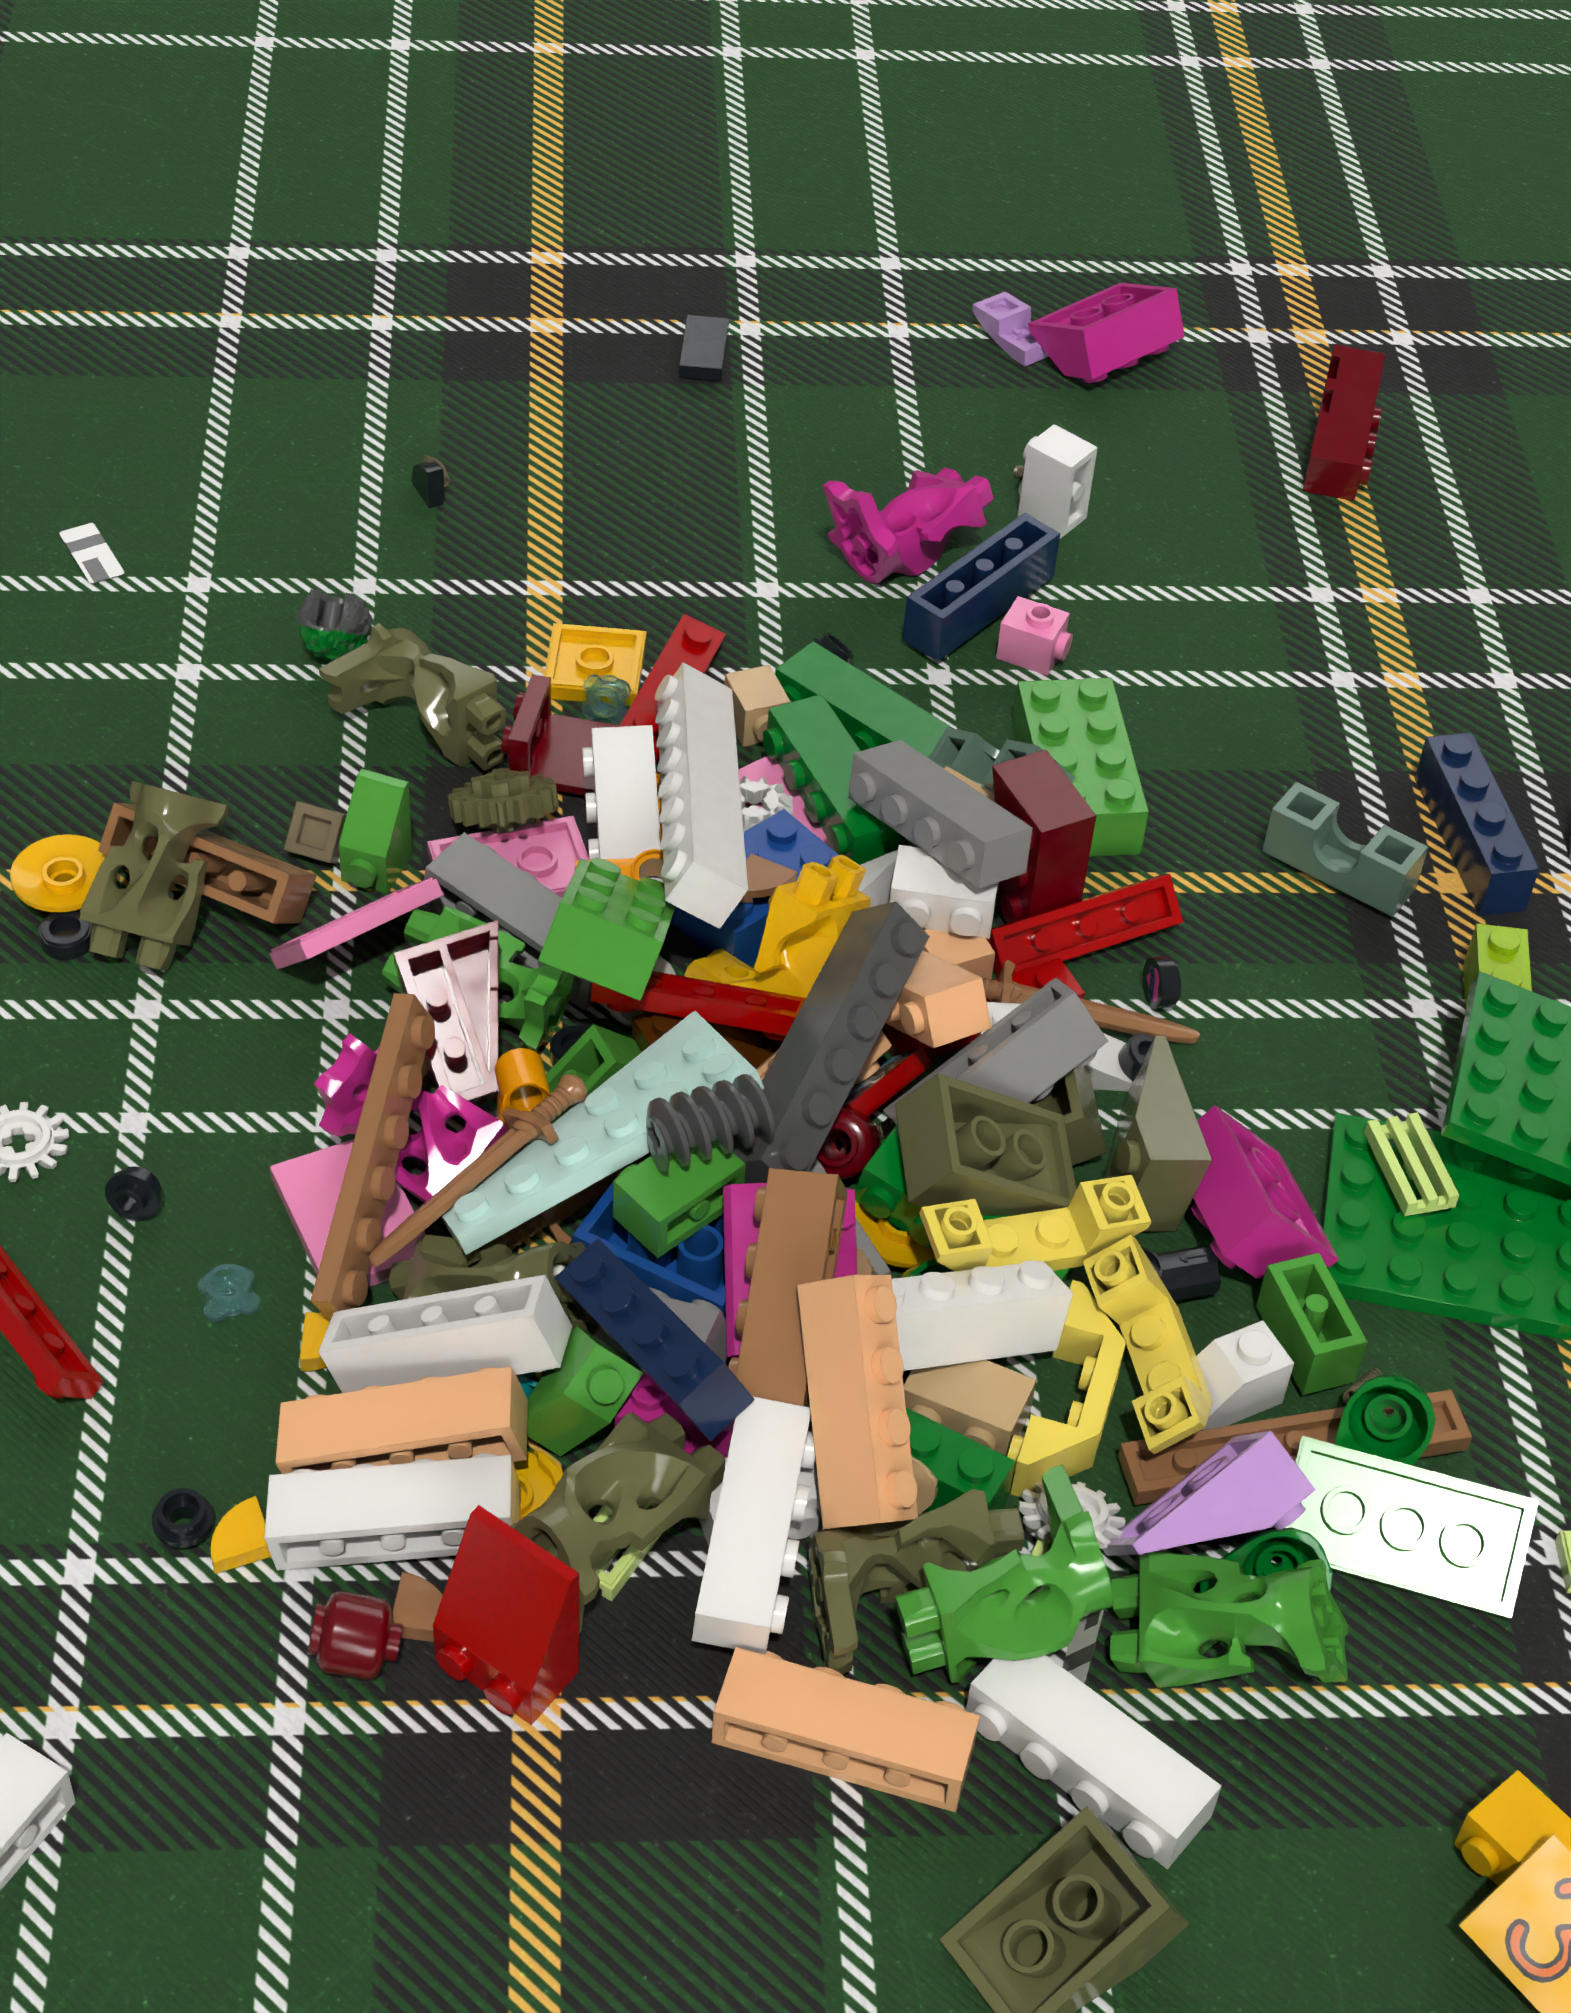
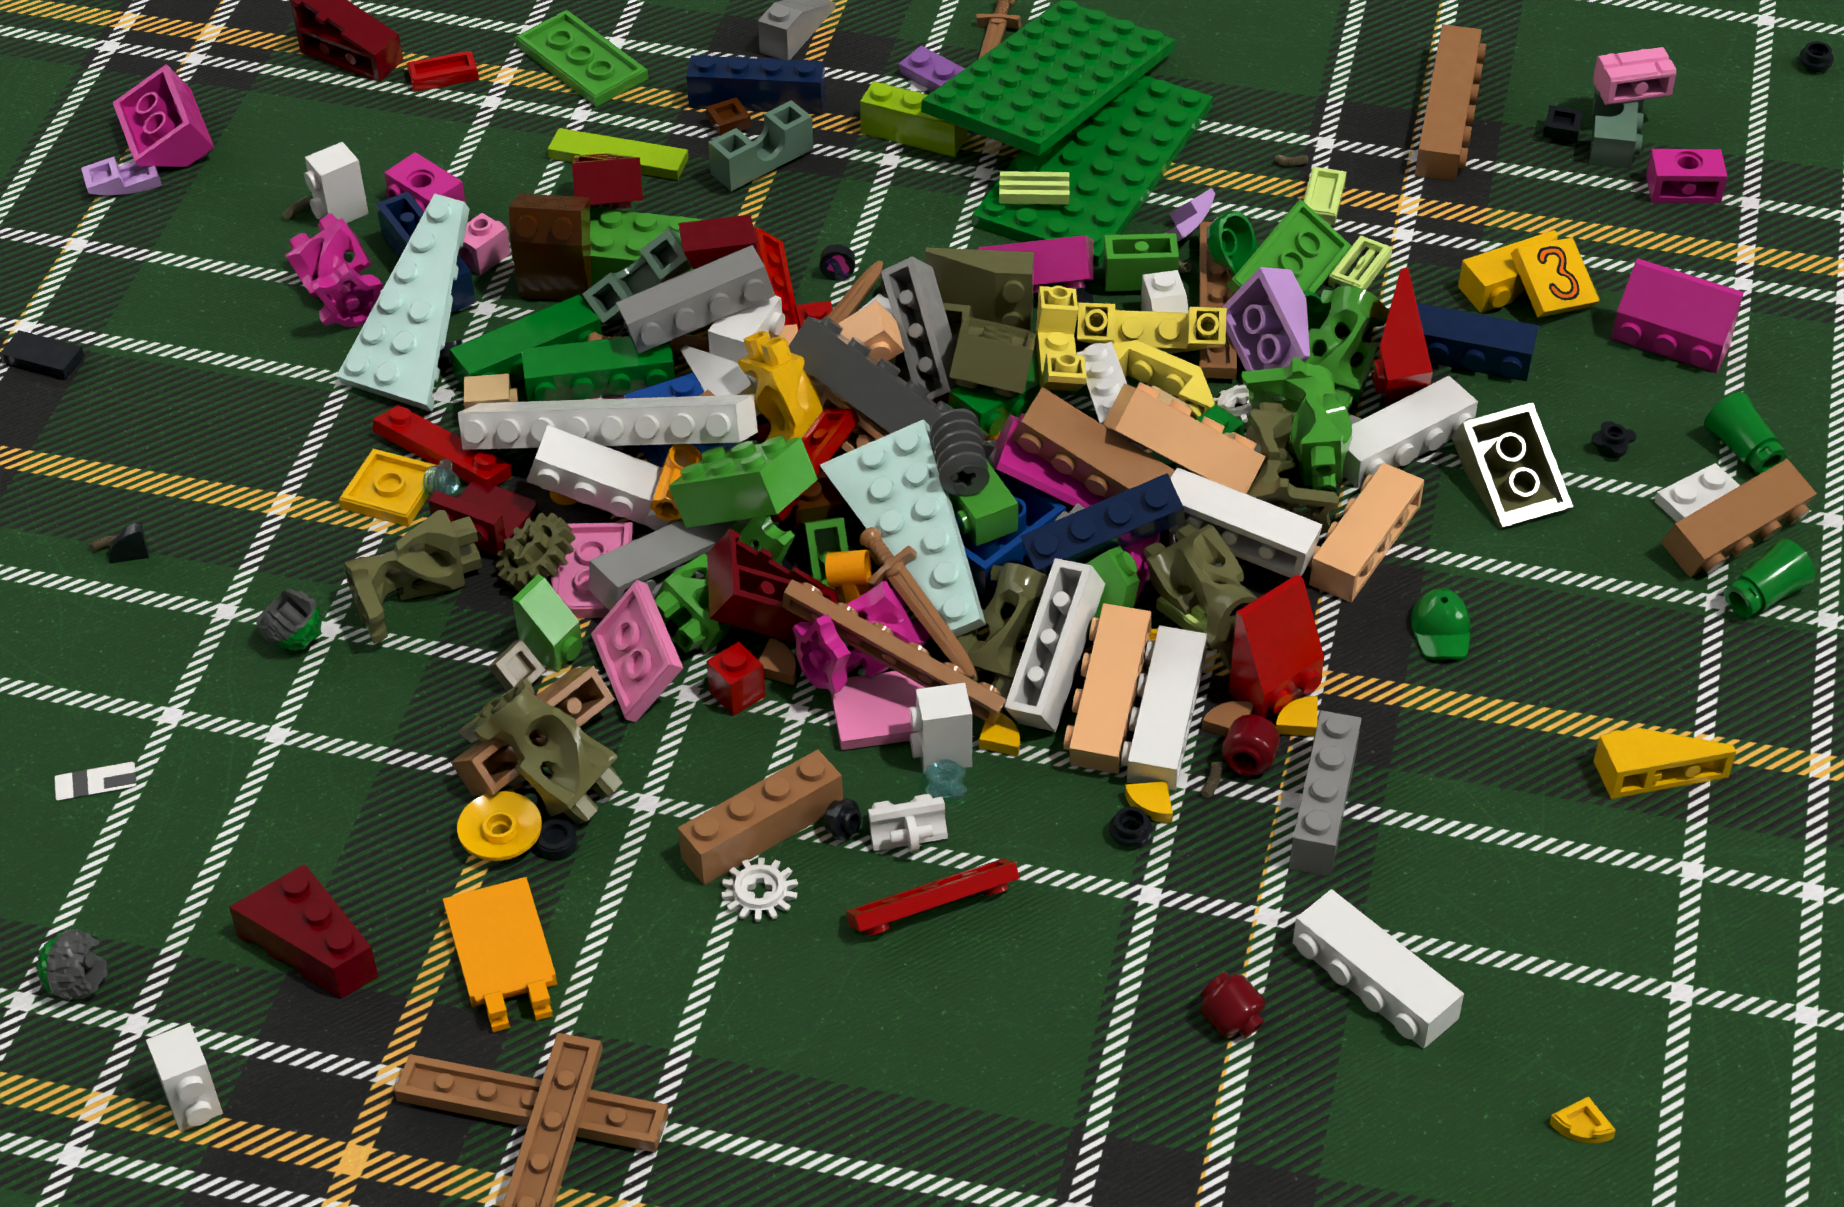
camera: 70 degrees left, 0 degrees up
none -> light aqua wing [336,193,470,412]
none -> dark pink brick [384,152,466,212]
none -> red tile [406,51,479,92]
none -> reddish brown slope [509,193,591,302]
none -> bright green tile [515,10,648,107]
none -> lime tile [547,128,689,180]
none -> dark red wedge [572,153,643,209]
none -> medium nougat brick [678,749,843,886]
none -> reddish brown plate [706,97,751,136]
none -> red brick [706,642,766,716]
none -> white hips [868,794,948,853]
none -> white brick [909,683,972,773]
none -> lavender slope [1165,188,1215,242]
none -> dark tan leg [1201,762,1223,798]
none -> yellow tile [1276,696,1318,737]
none -> light grey brick [1289,710,1362,877]
none -> yellowish green tile [1328,235,1392,290]
none -> red slope [1371,267,1433,404]
none -> green cap [1410,588,1471,660]
none -> dark blue brick [1417,303,1539,381]

